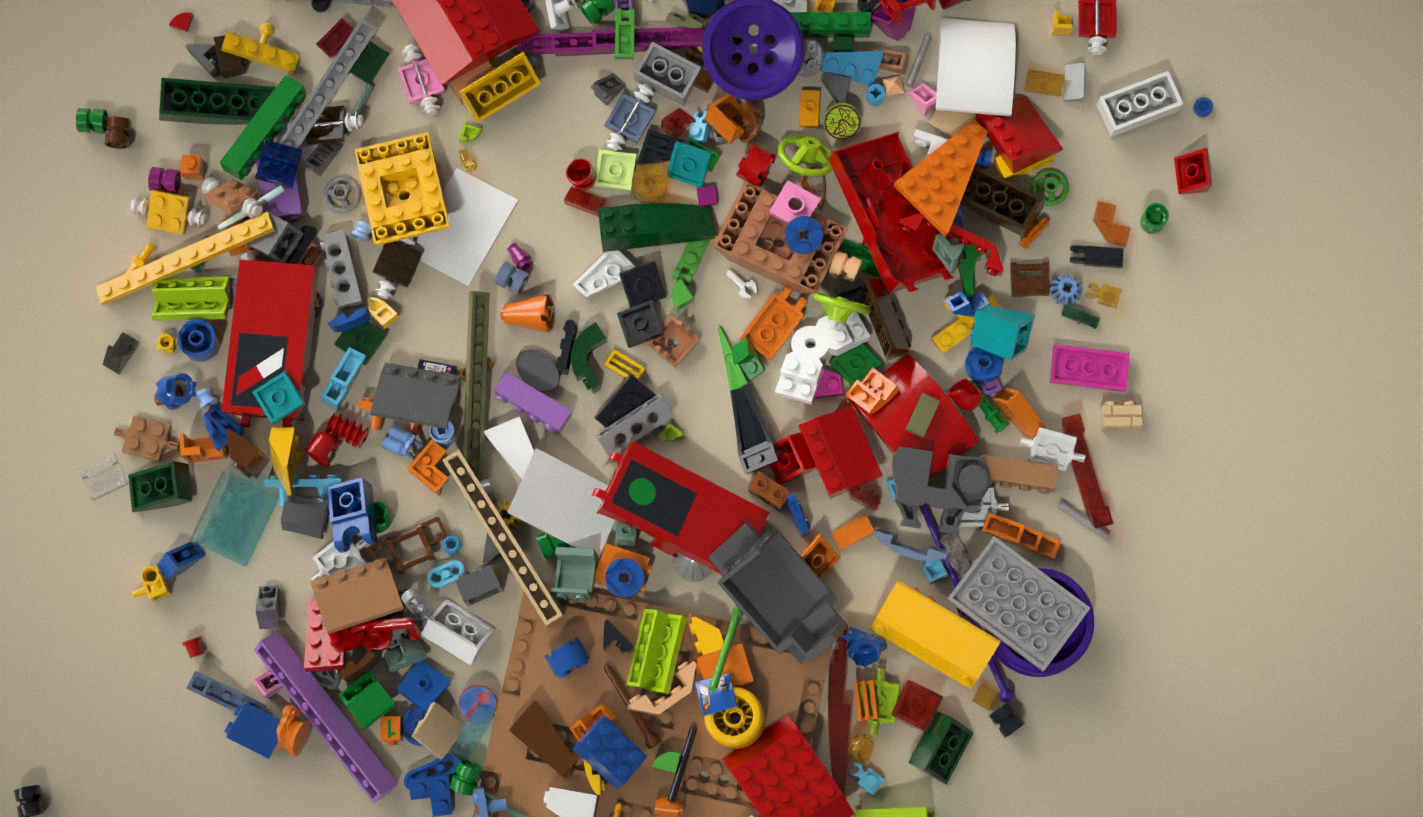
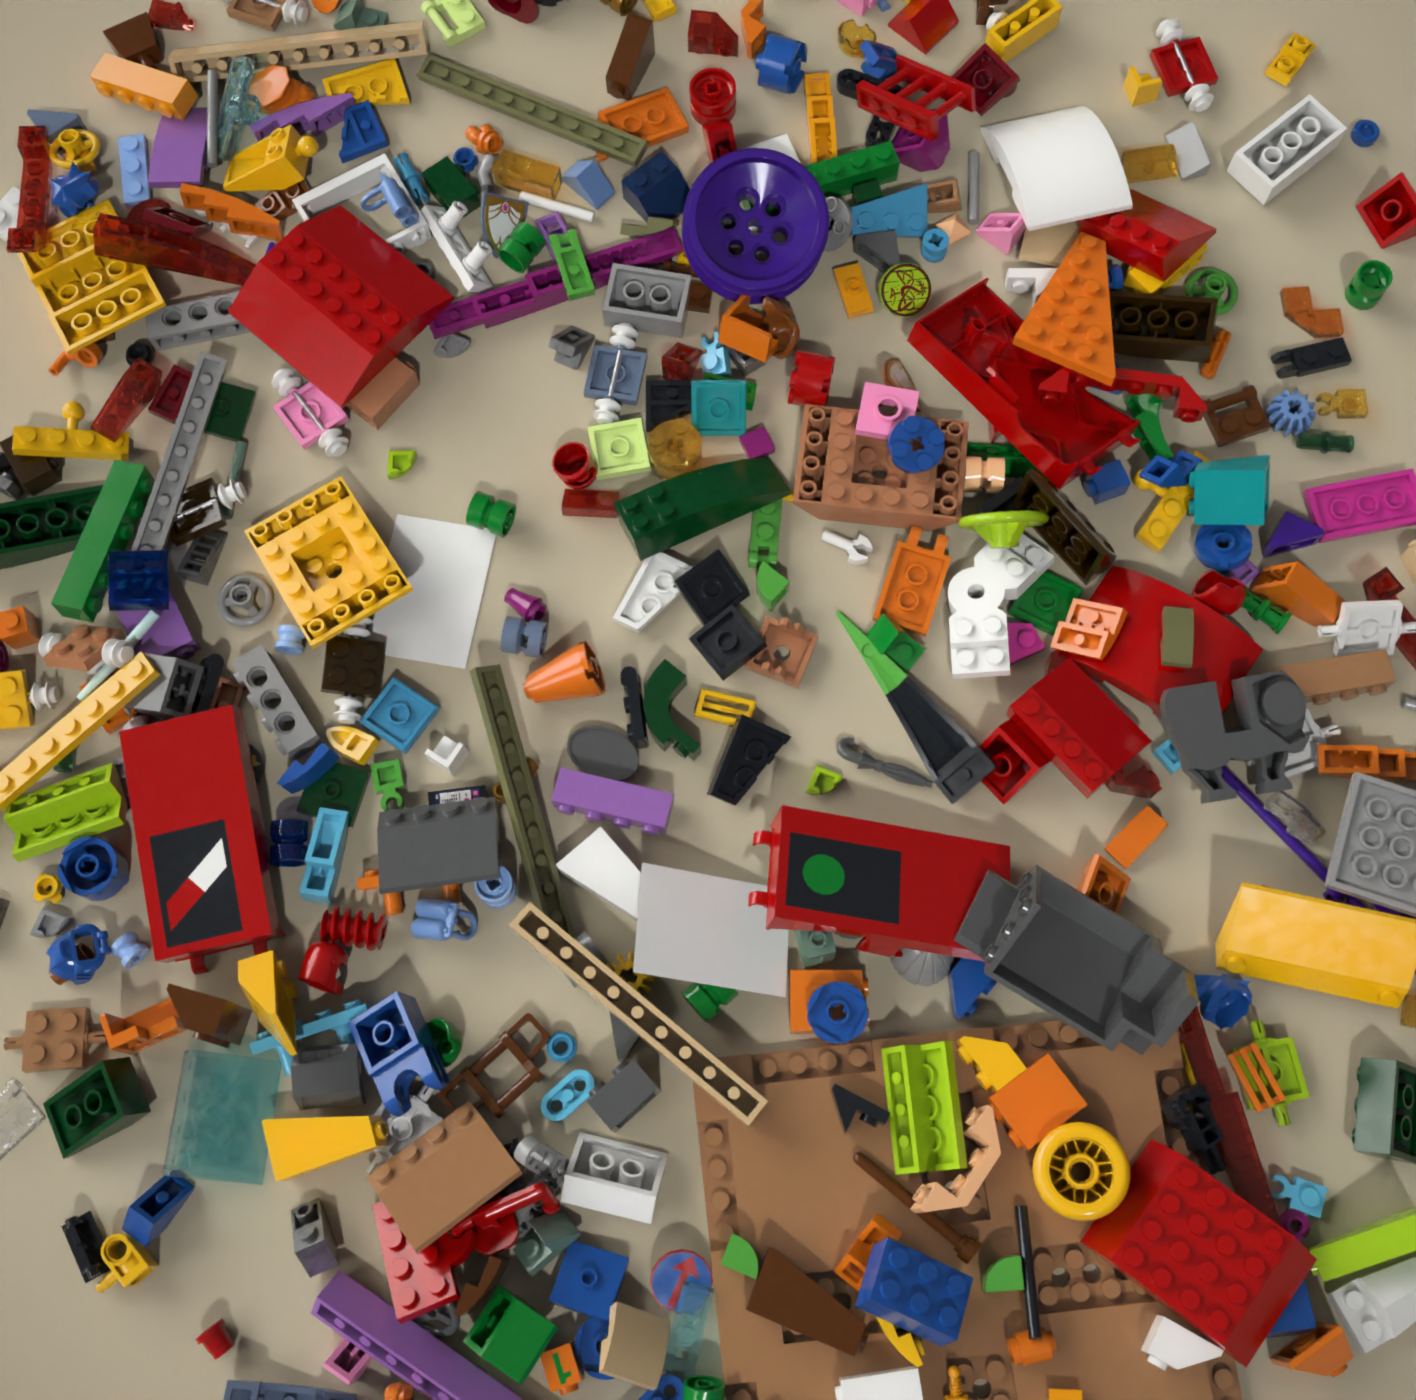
camera: 15 degrees left, 5 degrees down
blue wing [202,405,244,451] -> none
teal tile [252,371,306,425] -> none
orange panel [407,439,449,496] -> none
clear yellow arm [458,149,477,172] -> none
yellow slope [459,52,541,123] -> none
blue brick [544,637,590,679] -> none
sand green panel [550,547,598,602] -> none
light grey brick [595,394,675,457] -> none
blue sticker [696,673,737,716] -> none
bright green bar [709,605,744,692] -> none
dark orange brick [748,471,791,512] -> none
lime piece [778,135,833,177] -> none
blue wing [786,494,811,537] -> none
clear yellow hair [848,733,874,765] -> none
sand blue slope [873,528,952,561] -> none
clear red slope [891,679,944,732] -> none
medium azure plate [922,547,948,584] -> none
sand green slope [932,234,965,274] -> none
none -> light grey tile [30,907,72,938]
none -> black hinge [61,1211,110,1283]
none -> clear red slope [91,357,162,443]
none -> yellow slope [262,1115,389,1182]
none -> clear blue wheel [269,819,309,867]
none -> dark azure plate [359,676,440,755]
none -> bright green plate [371,759,406,811]
none -> white panel [424,736,469,776]
none -> green wheel [466,491,516,538]
none -> bright green brick [720,1233,758,1279]
none -> dark grey piece [837,737,933,788]
none -> blue slope [948,958,997,1021]
none -> blue brick [1083,459,1131,505]
none -> black piece [1161,1082,1227,1175]
none -> dark purple slope [1262,511,1325,558]
none -> yellow slope [1265,32,1316,87]
none -> magenta plate [1277,1209,1310,1241]

